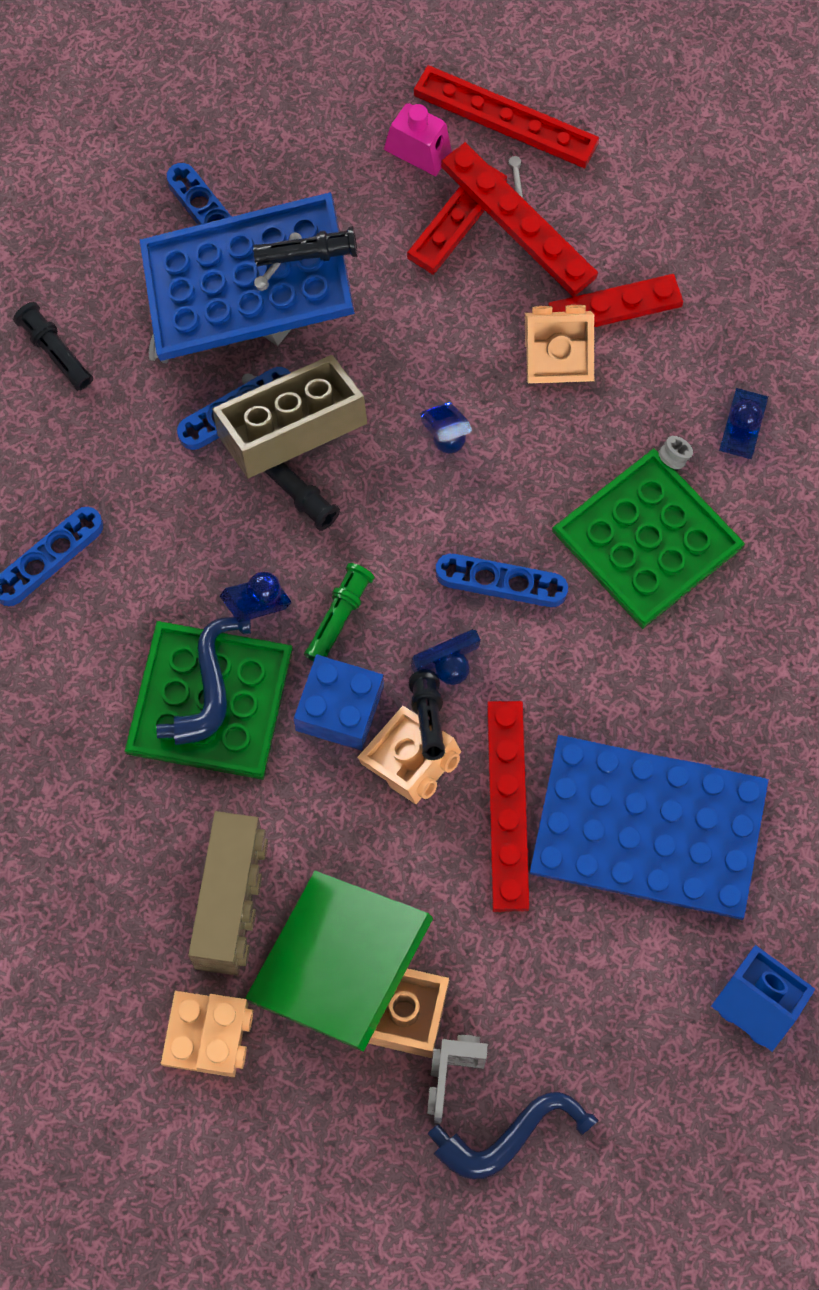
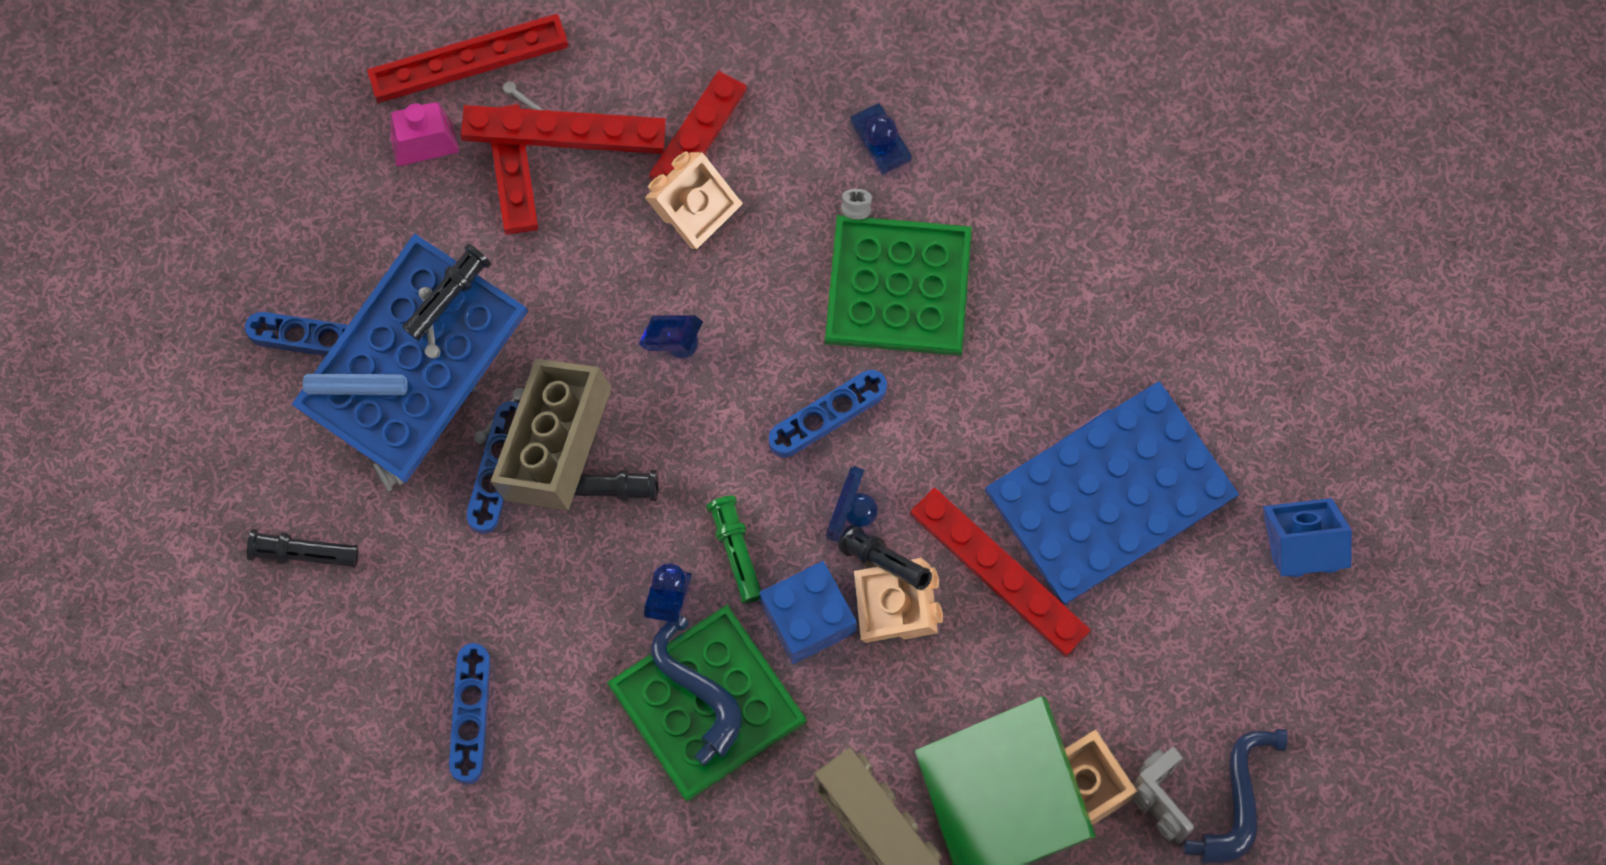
camera: 45 degrees left, 0 degrees up
none -> medium blue axle [303,374,408,395]

